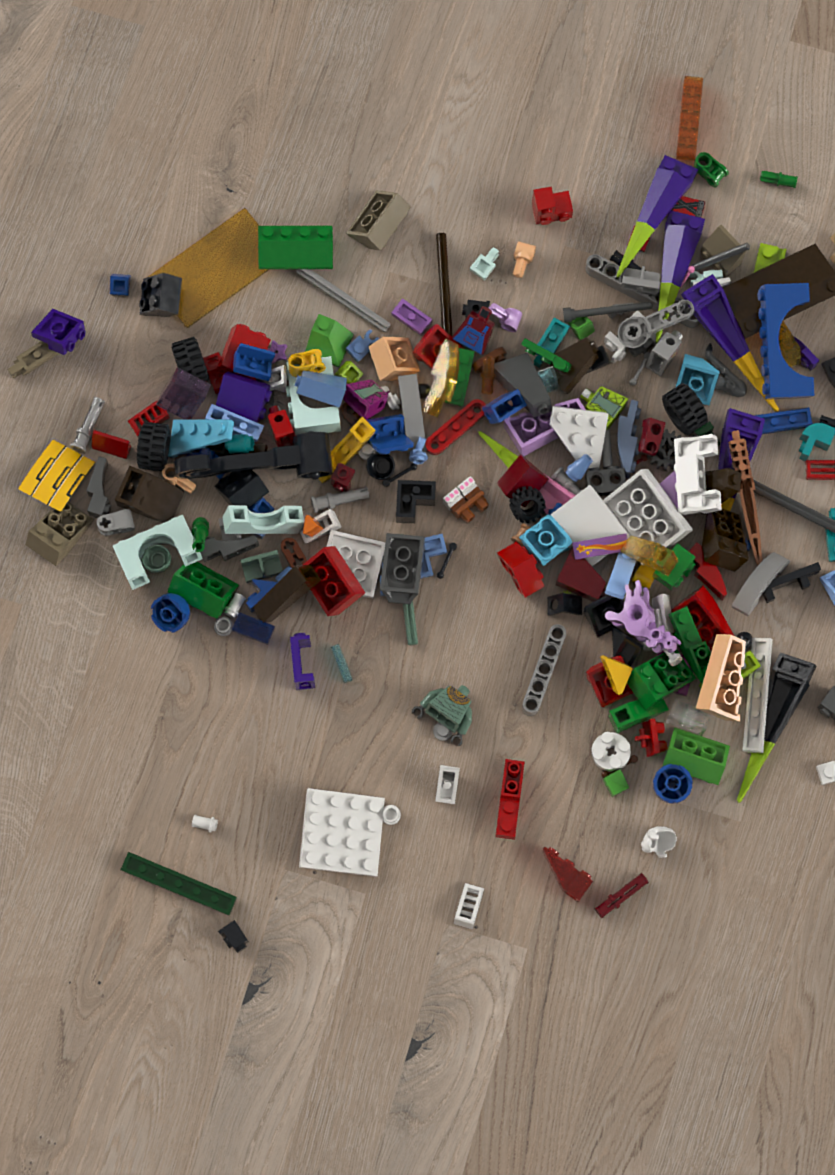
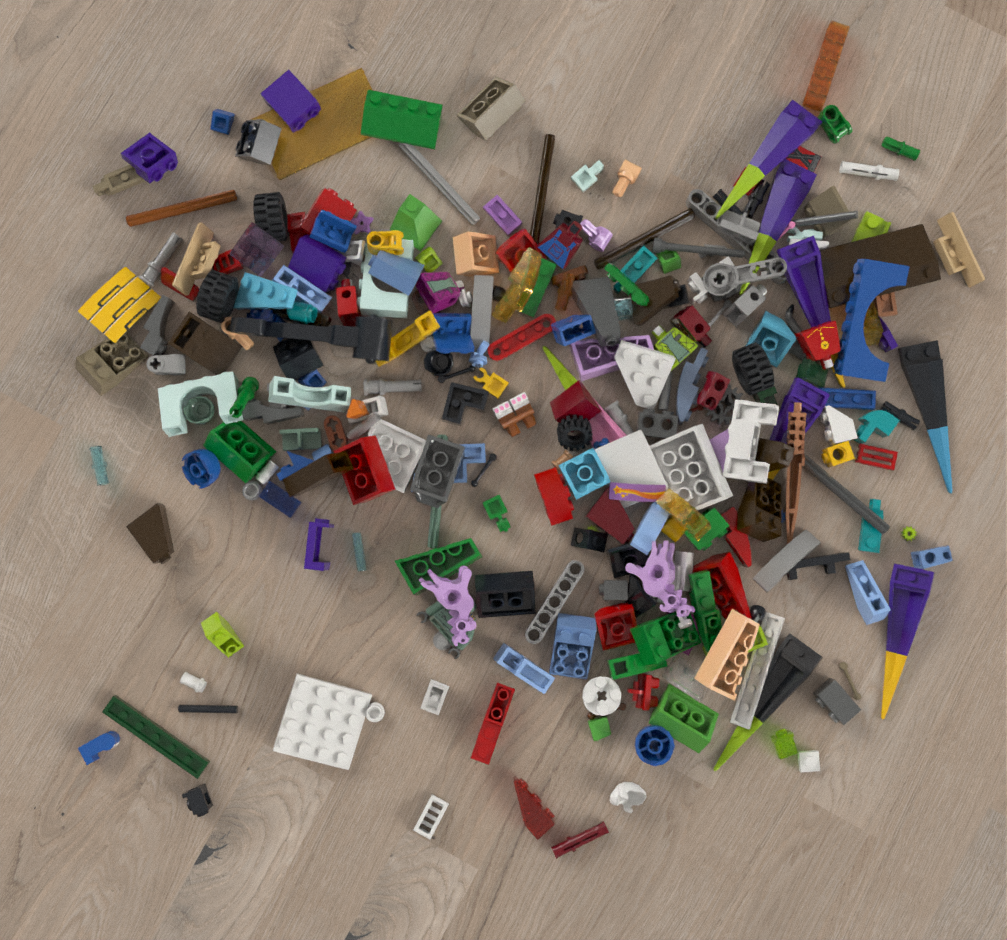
camera: 10 degrees right, 10 degrees up
dark red bracket [330,463,355,492] -> none
medium blue plate [345,330,379,363] -> none
red brick [532,186,573,225] -> none
medium blue cone [566,454,593,482] -> none
yellow slope [600,655,633,695] -> none
none -> blue leg [78,731,120,765]
none -> clear light blue pin [89,446,110,486]
none -> dark orange axle [126,190,237,227]
none -> dark brown slope [126,503,174,564]
none -> tan bracket [172,222,221,295]
none -> black bar [178,705,238,713]
none -> lime slope [201,612,244,658]
none -> dark purple panel [260,69,321,133]
none -> light grey piece [347,412,381,441]
none -> green wedge [395,538,483,596]
none -> lavender animal [419,565,477,646]
none -> yellow plate [473,367,509,399]
none -> black slope [475,571,536,618]
none -> green plate [482,494,511,533]
none -> light blue slope [493,643,555,694]
none -> medium blue slope [549,613,596,679]
none -> dark brown axle [594,208,695,270]
none -> dark grey brick [599,580,628,600]
none -> dark red torso [669,305,712,348]
none -> black pin [742,179,770,219]
none -> clear neon green bracket [771,729,798,760]
none -> red torso [795,321,840,369]
none -> clear green slope [796,359,828,388]
none -> white slope [819,406,858,445]
none -> yellow brick [821,441,855,467]
none -> white pin [839,161,899,181]
none -> nougat plate [874,292,898,318]

